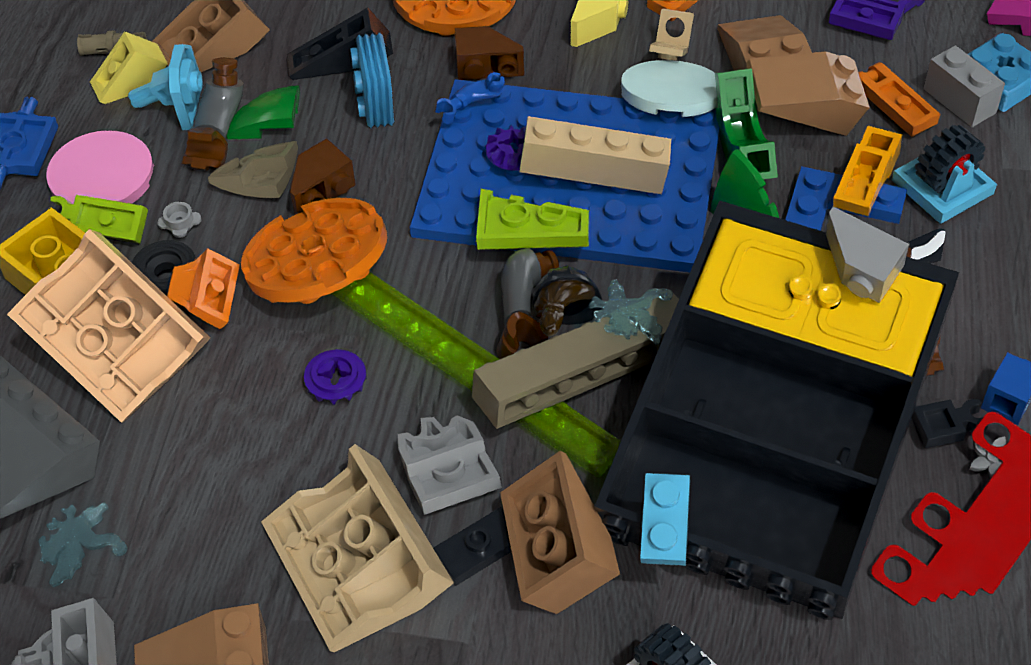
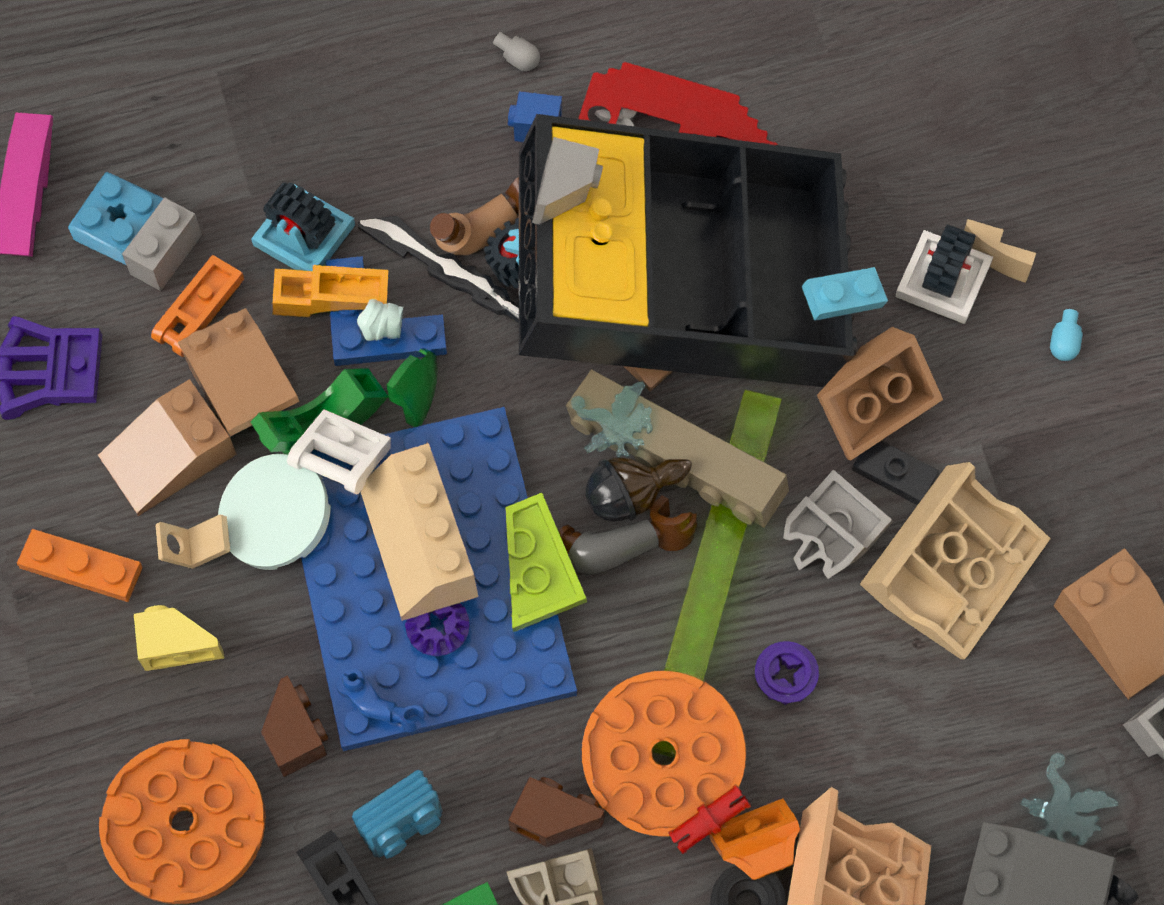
camera: 115 degrees left, 15 degrees up
none -> white plate [287,410,391,495]
none -> light aqua arm [357,299,403,341]
none -> red pin [668,784,751,854]

